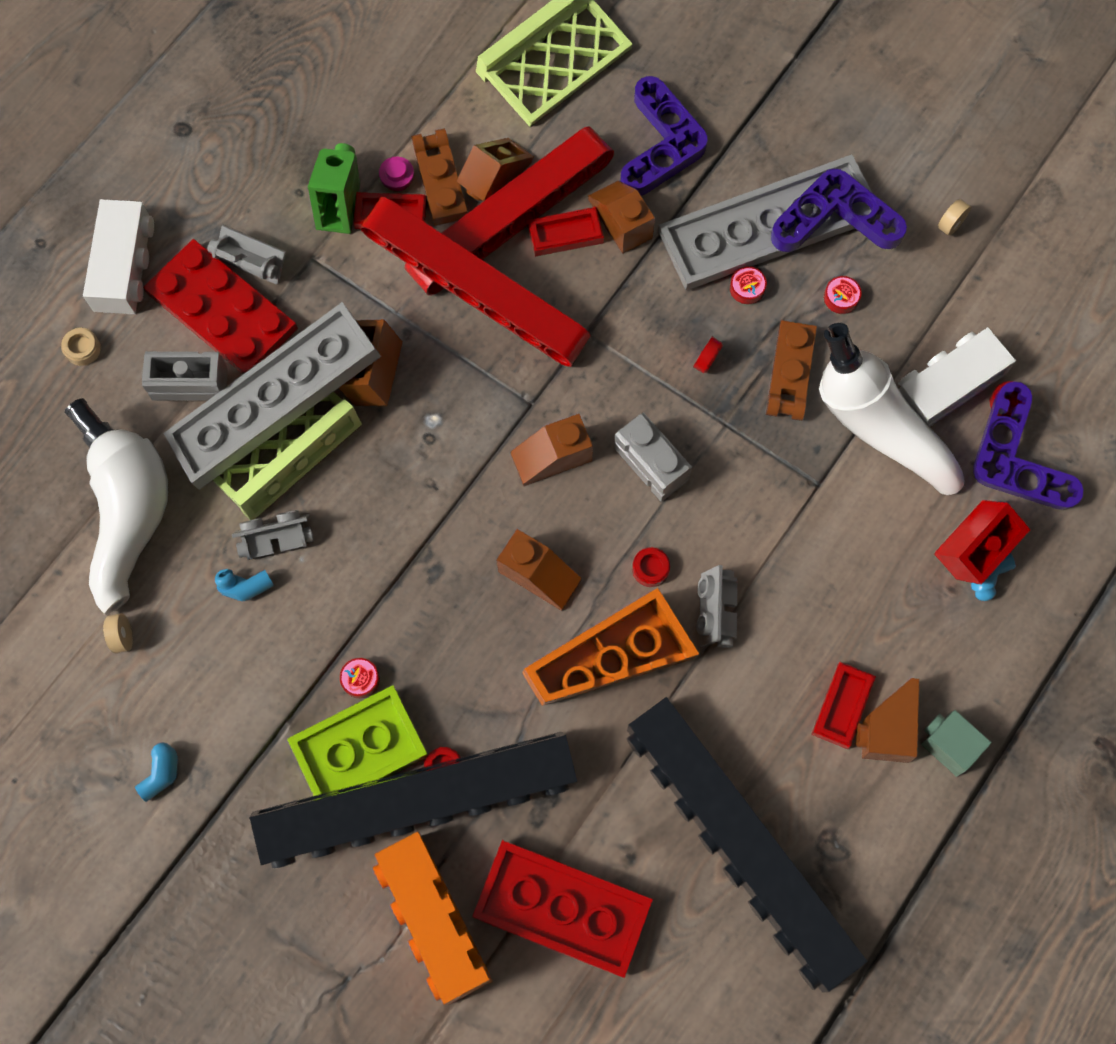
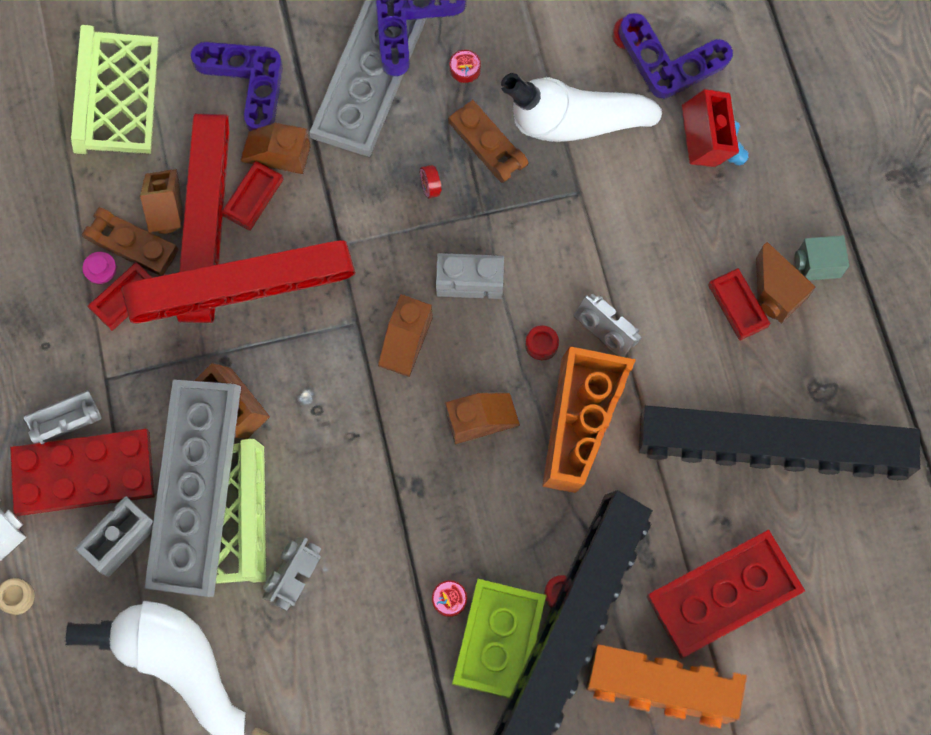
camera: 50 degrees left, 0 degrees up
dark azure arm [214,569,274,601] -> none
bright green torso [308,143,360,234] -> none
tile [730,267,767,304] -> none
white brick [898,327,1016,427] -> none

